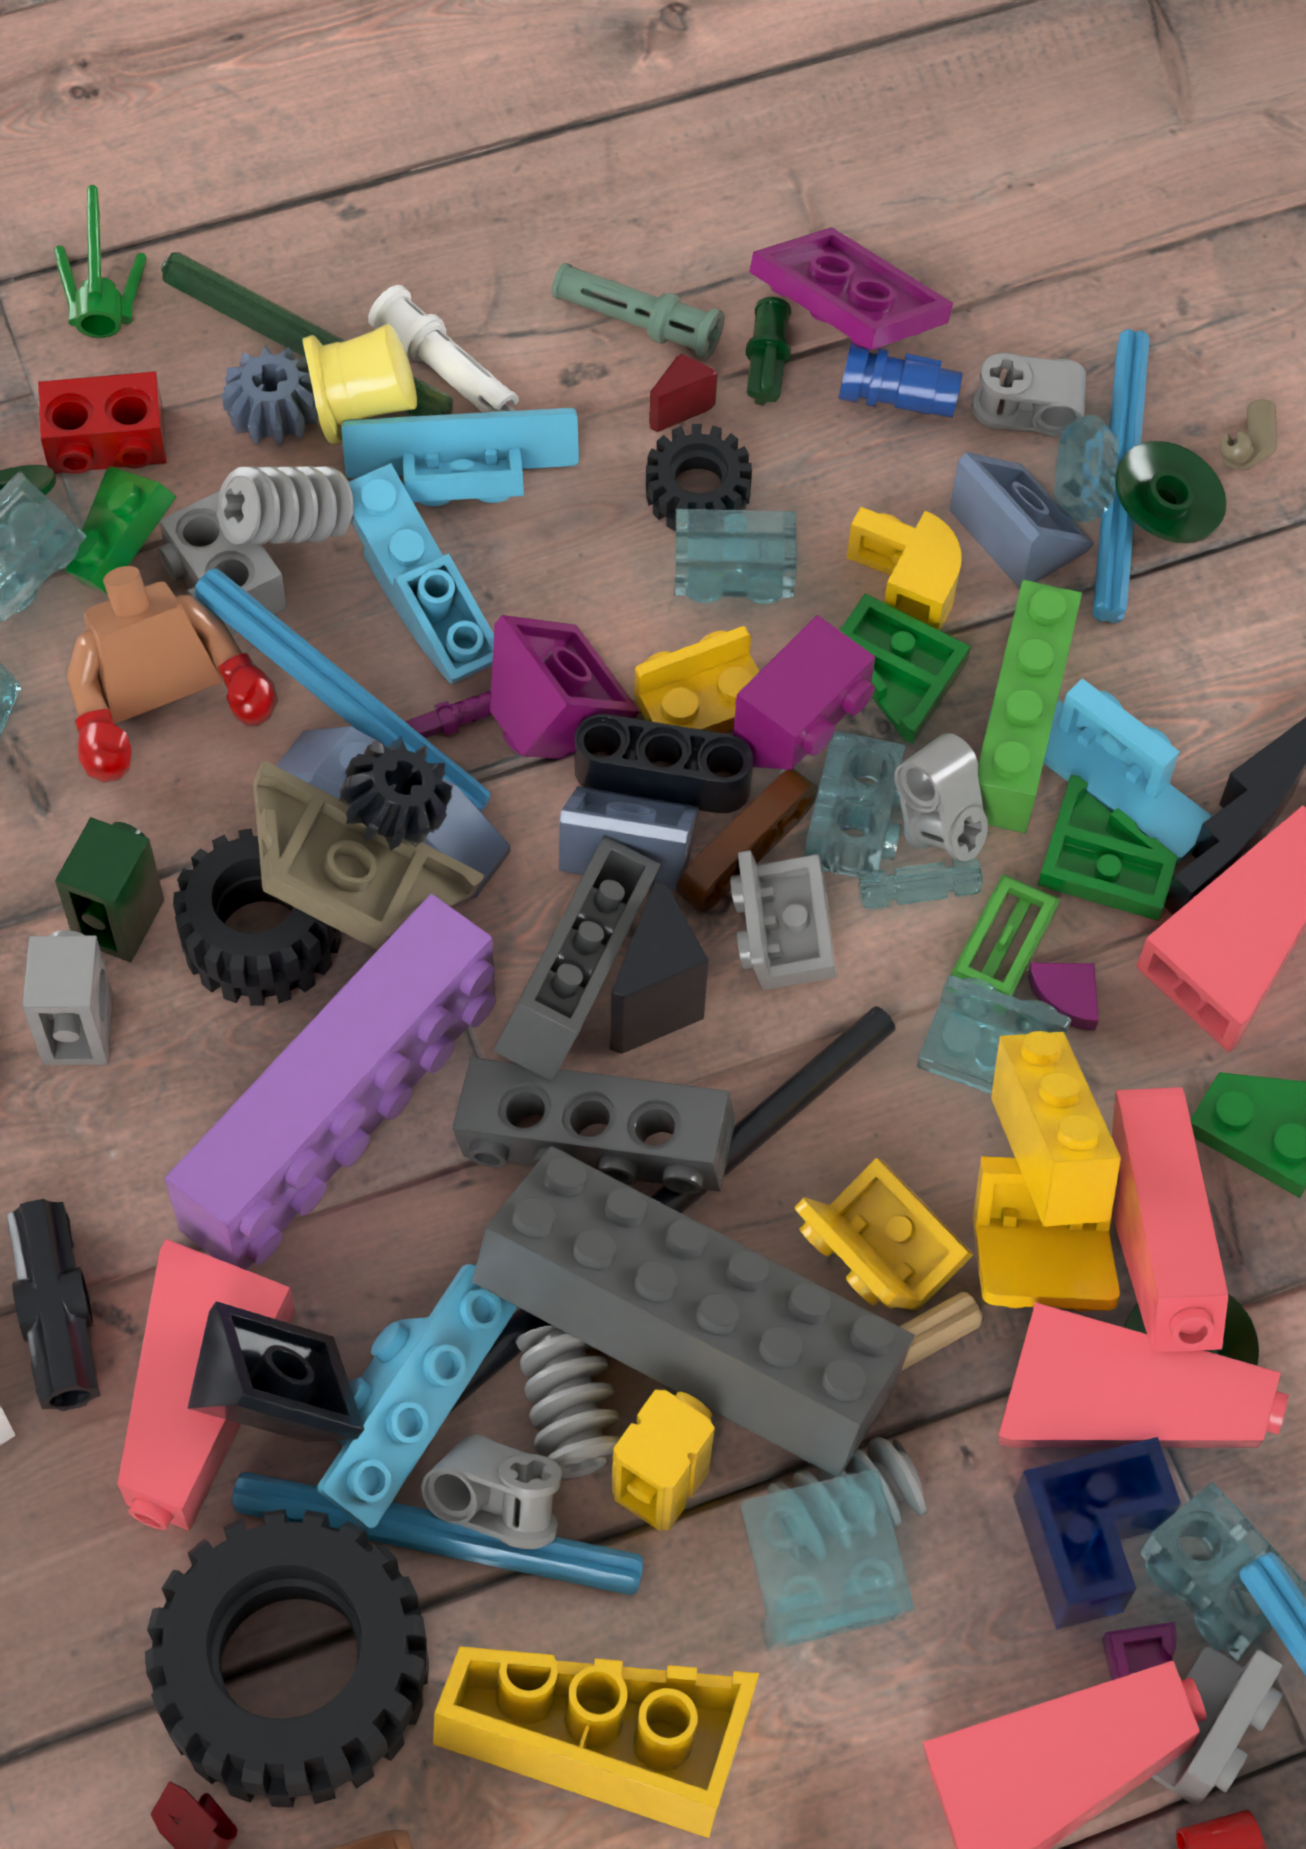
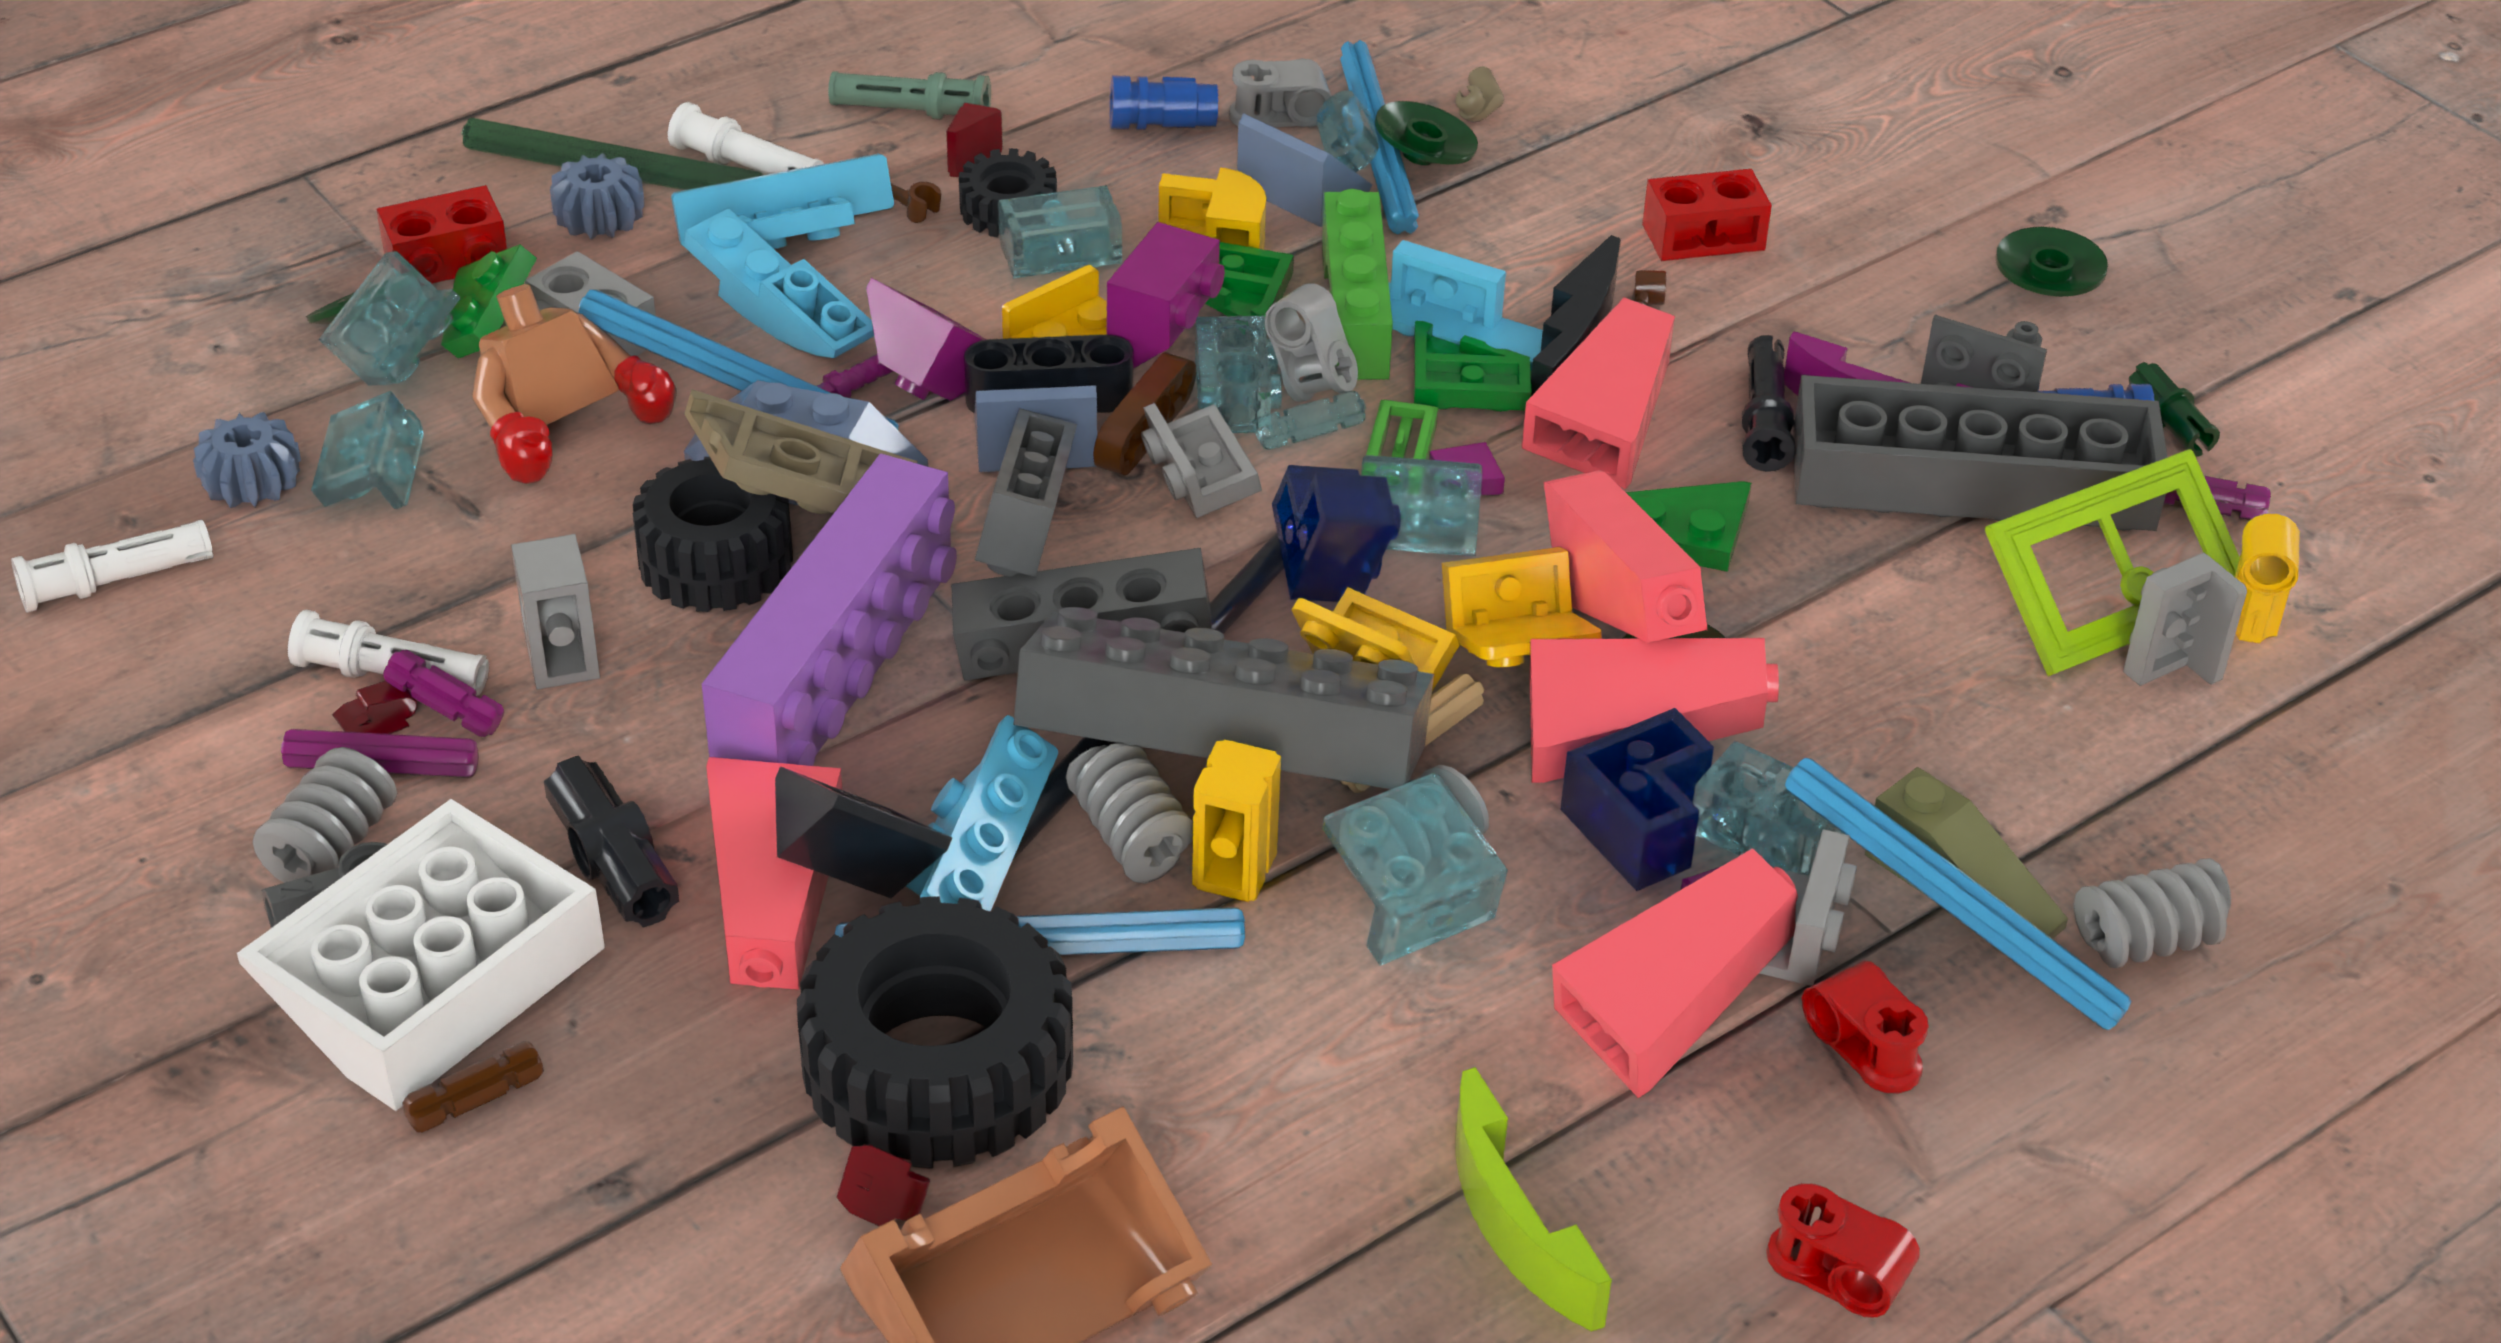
camera: 15 degrees left, 20 degrees down
green plant [54,185,147,338] -> none
dark green brick [55,817,165,963] -> none
light grey piece [217,466,354,544] -> none
light yellow piece [303,324,417,445] -> none
black gear [339,736,453,851] -> none
light grey piece [421,1434,562,1549] -> none
yellow wedge [433,1646,760,1838] -> none
black slope [610,882,709,1054] -> none
dark green axle [746,297,792,406] -> none
magenta plate [749,227,953,351] -> none
yellow brick [991,1031,1121,1227] -> none
none -> reddish brown hand [891,182,941,223]
none -> clear blue brick [1272,465,1401,602]

